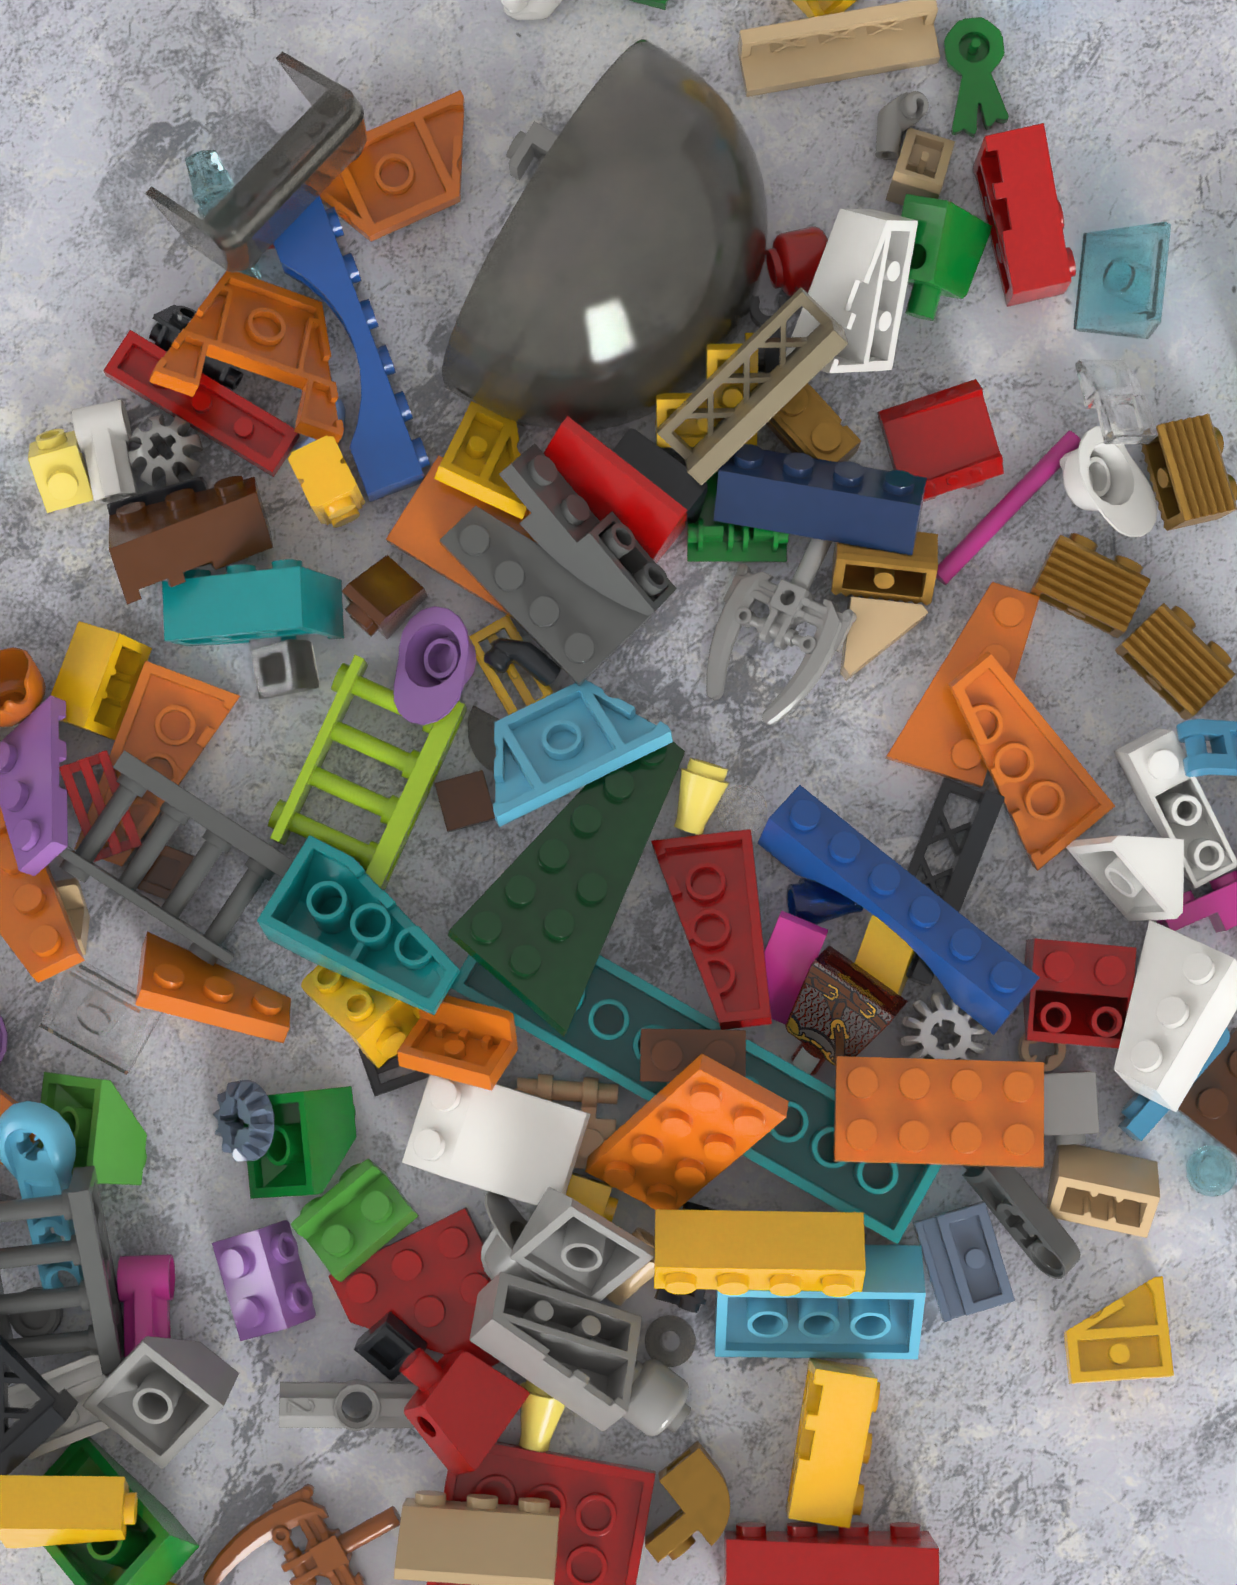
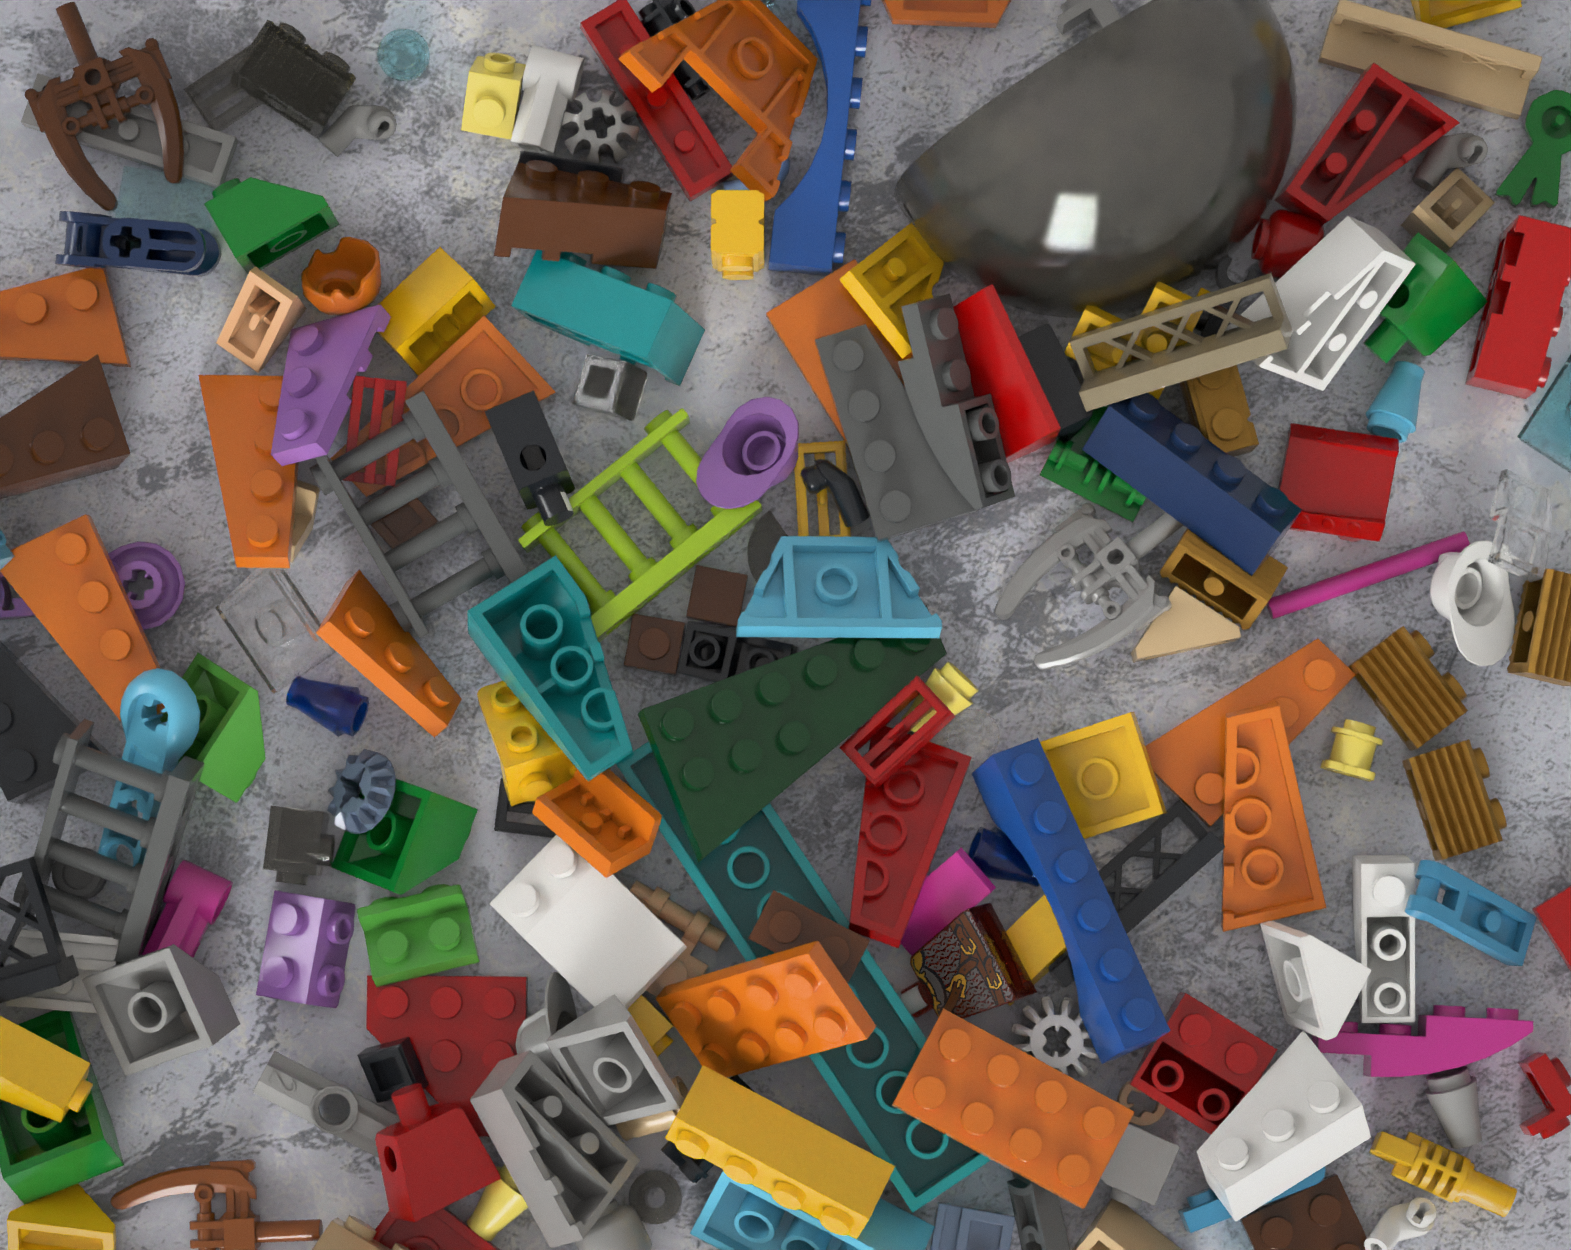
camera: 25 degrees right, 0 degrees up
reddish brown slope [342,555,427,640] -> none
none -> clear smoke brick [263,806,335,885]
none -> clear blue cone [286,676,369,737]
none -> black torso [484,390,575,526]
none -> reddish brown plate [624,613,685,676]
none -> black slope [677,621,798,682]
none -> red tile [839,675,955,789]
none -> yellow plate [1040,712,1167,839]
none -> red wedge [1274,63,1460,225]
none -> light yellow brick [1320,719,1383,782]
none -> medium azure cone [1366,361,1425,443]

